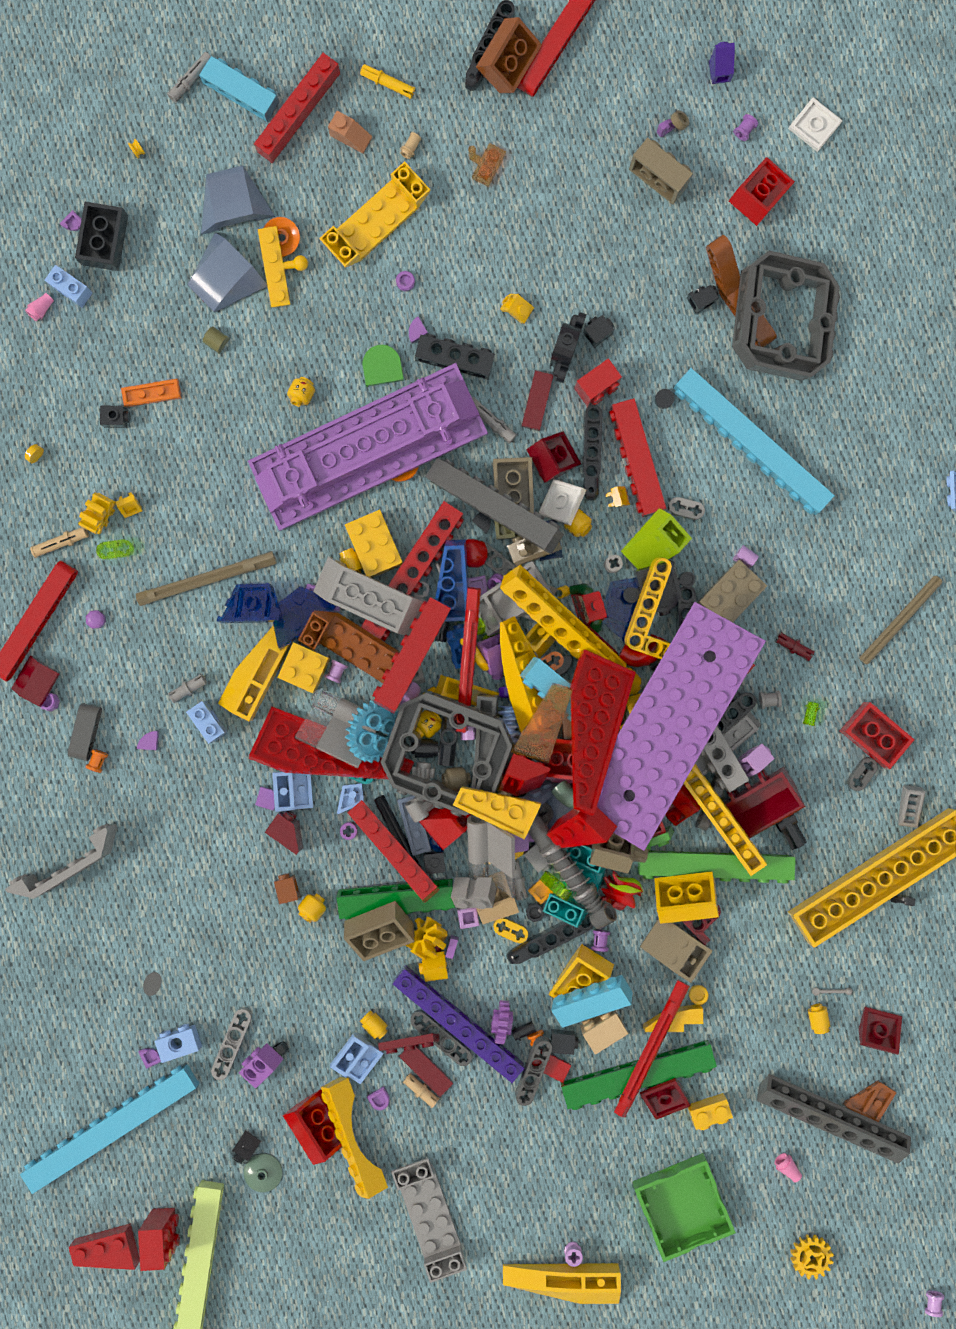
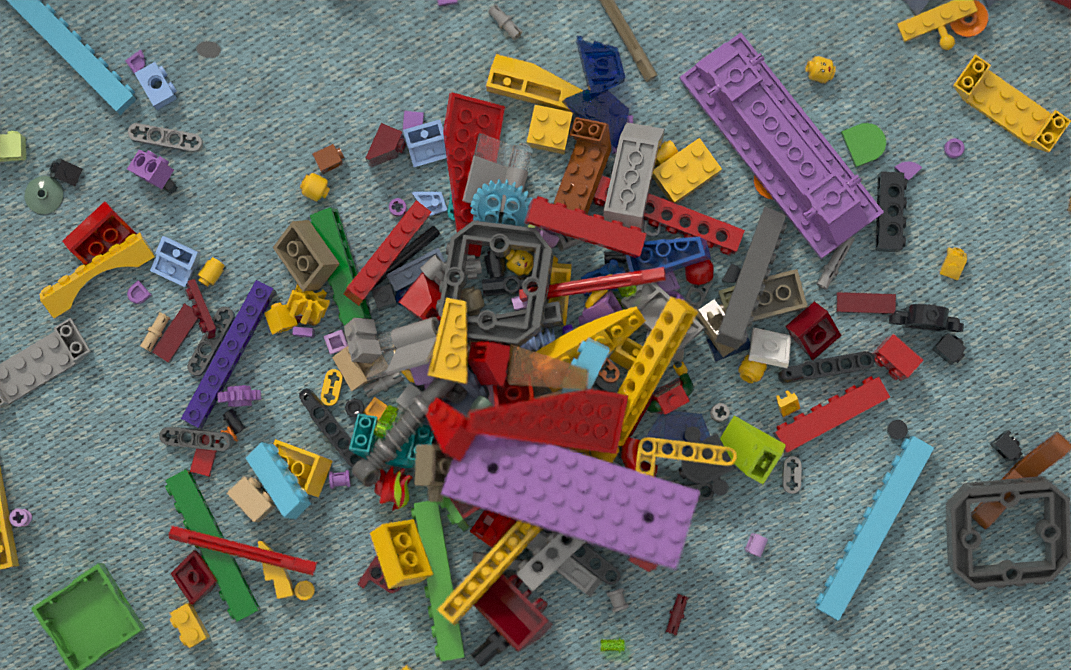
camera: 75 degrees right, 5 degrees down
light blue brick [186,701,228,744] -> none
lavender bush [324,659,348,684] -> none
black brick [550,1029,579,1055] -> none
dark tan slope [640,918,712,983] -> none
dark tan brick [697,560,767,623] -> none
lavender brick [737,744,775,777] -> none

